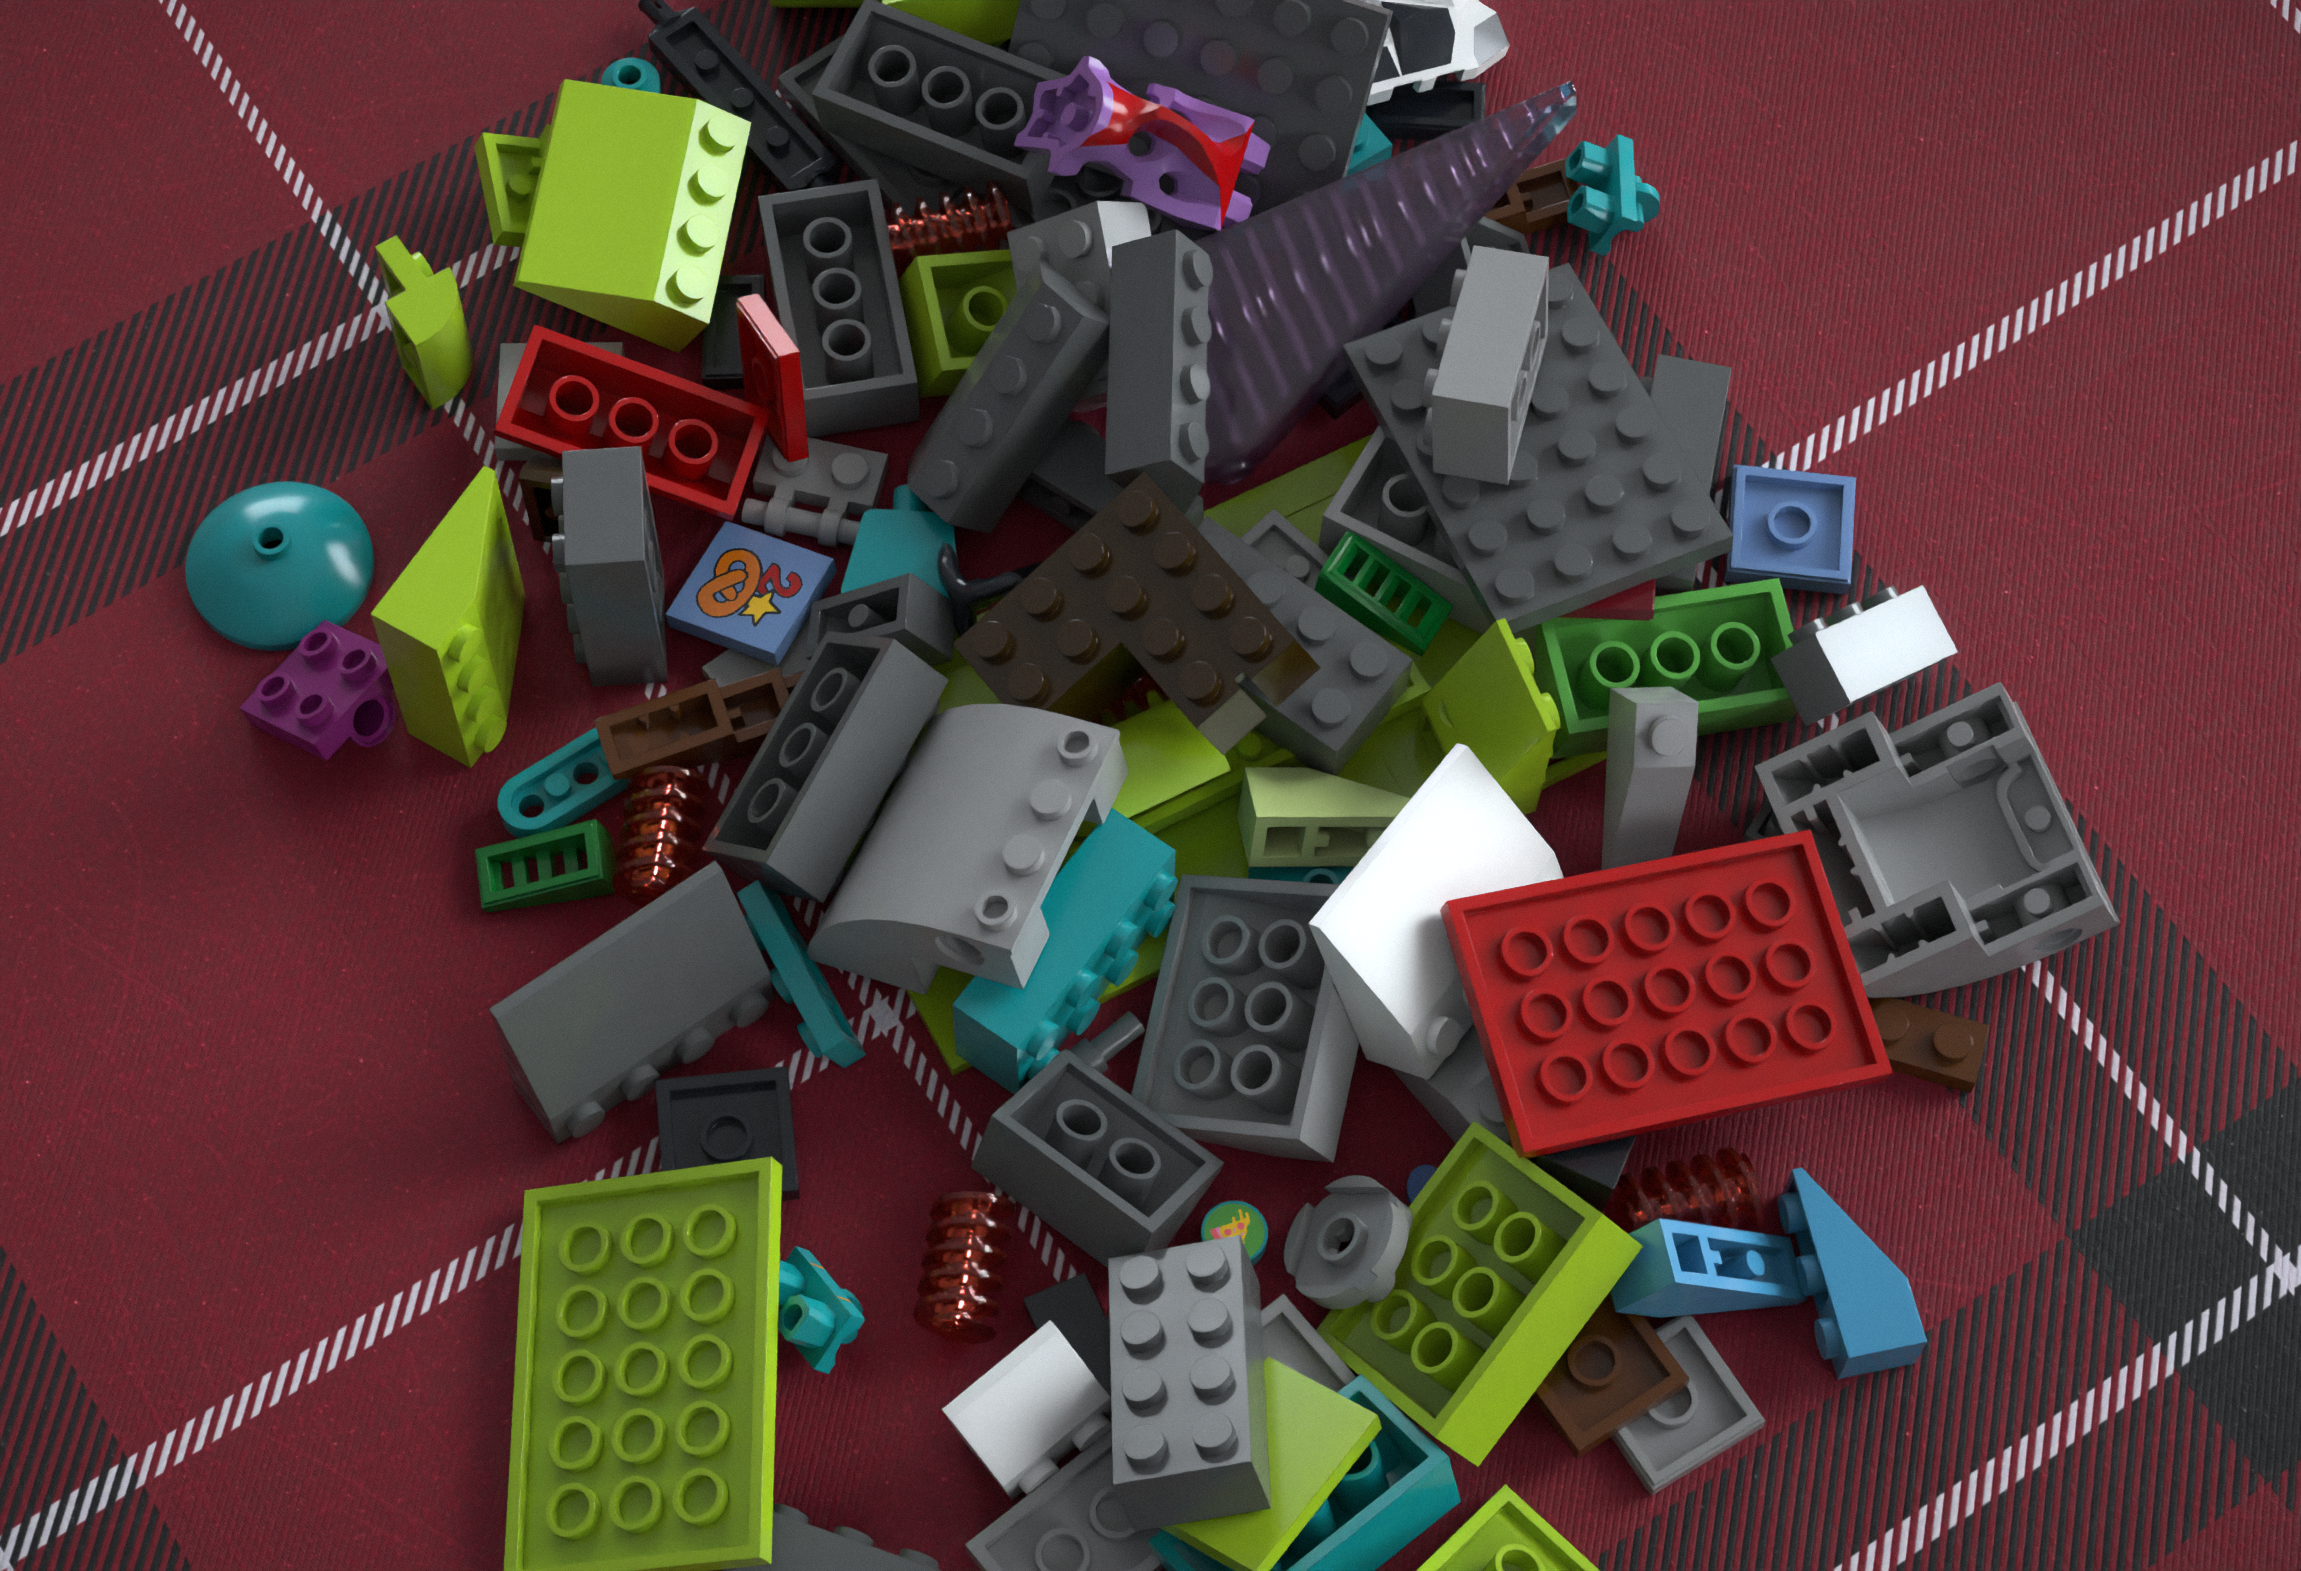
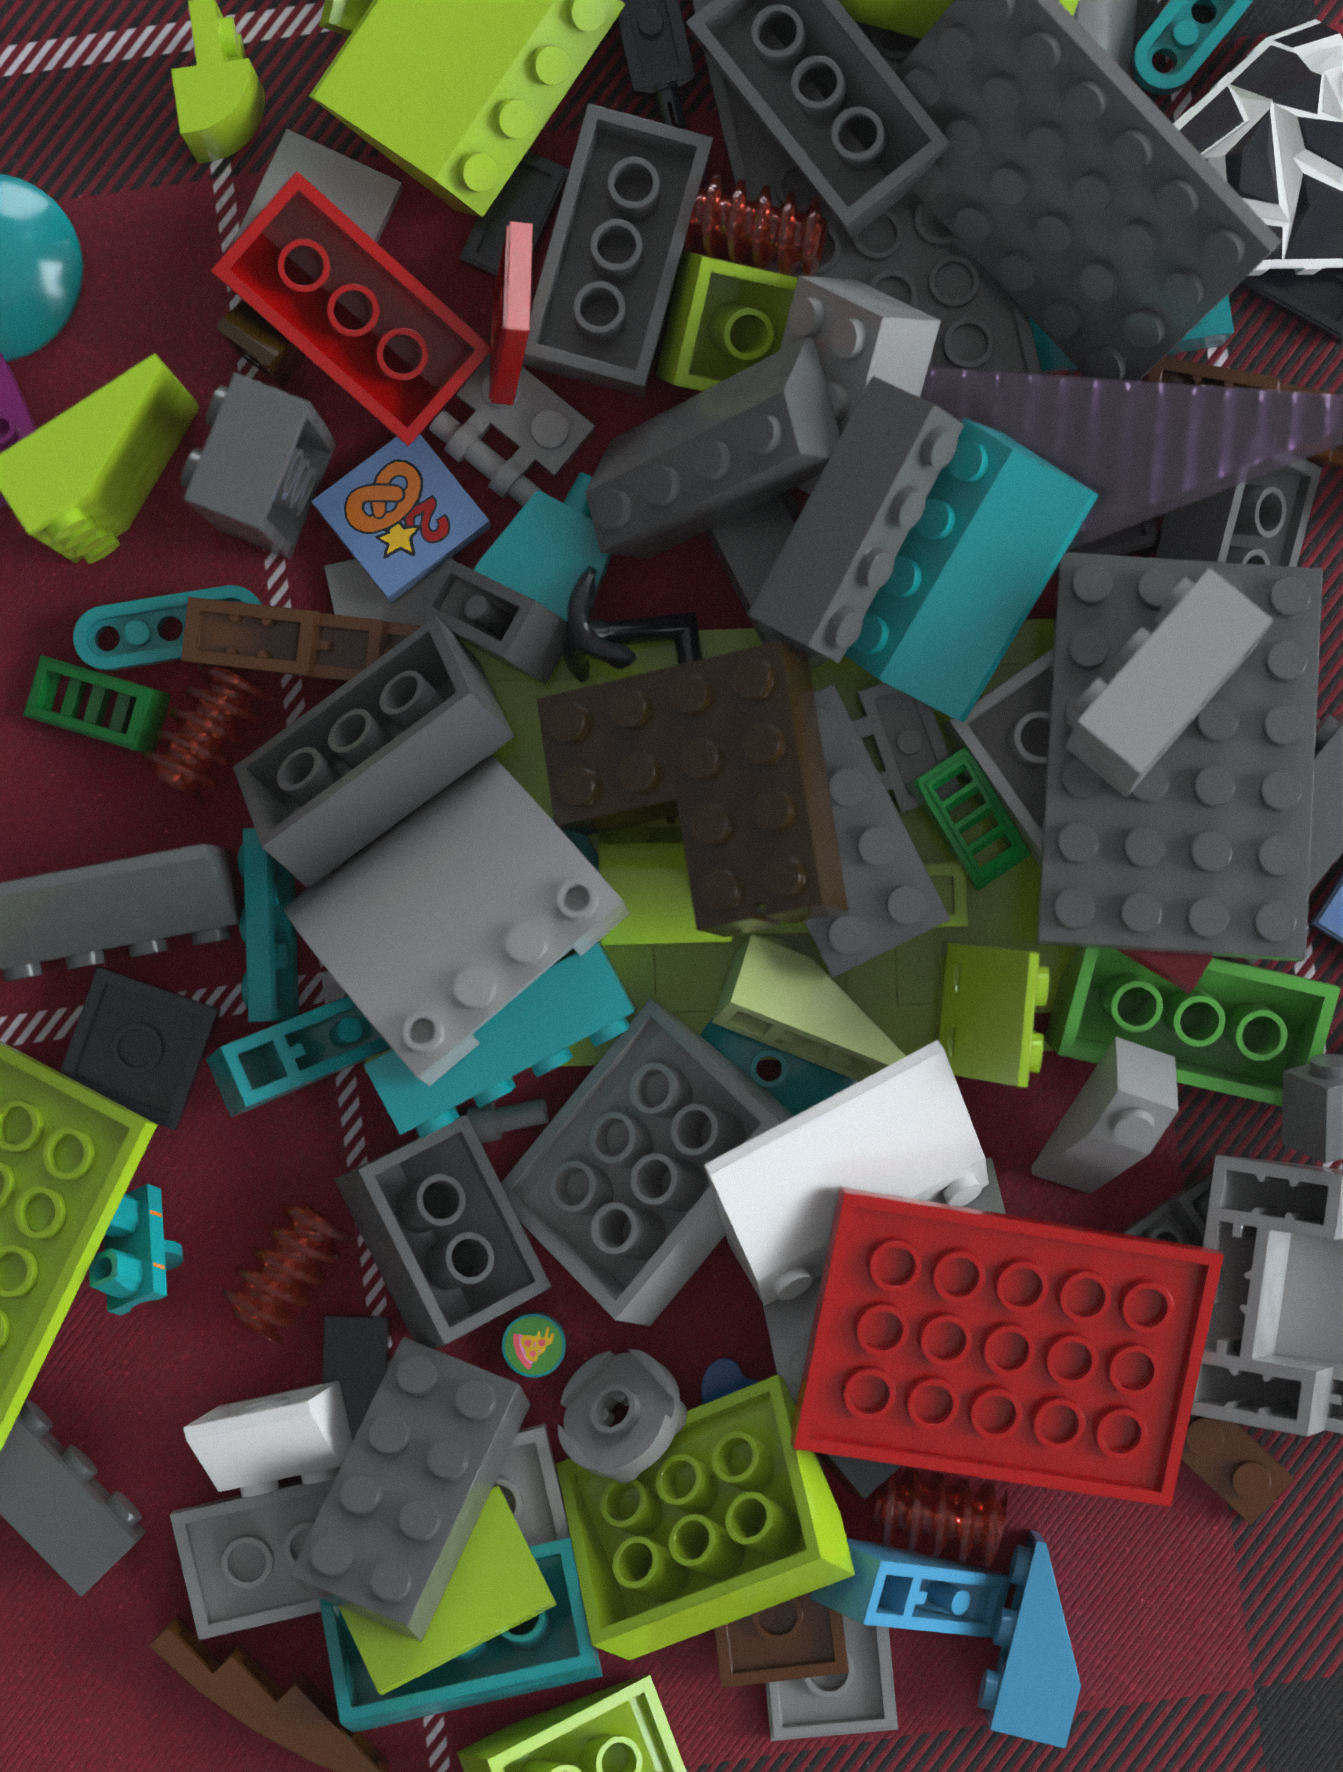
camera: 25 degrees right, 25 degrees up
medium lavender hips [1014,56,1271,231] -> none
none -> teal slope [206,996,392,1118]
none -> teal slope [844,418,1099,722]

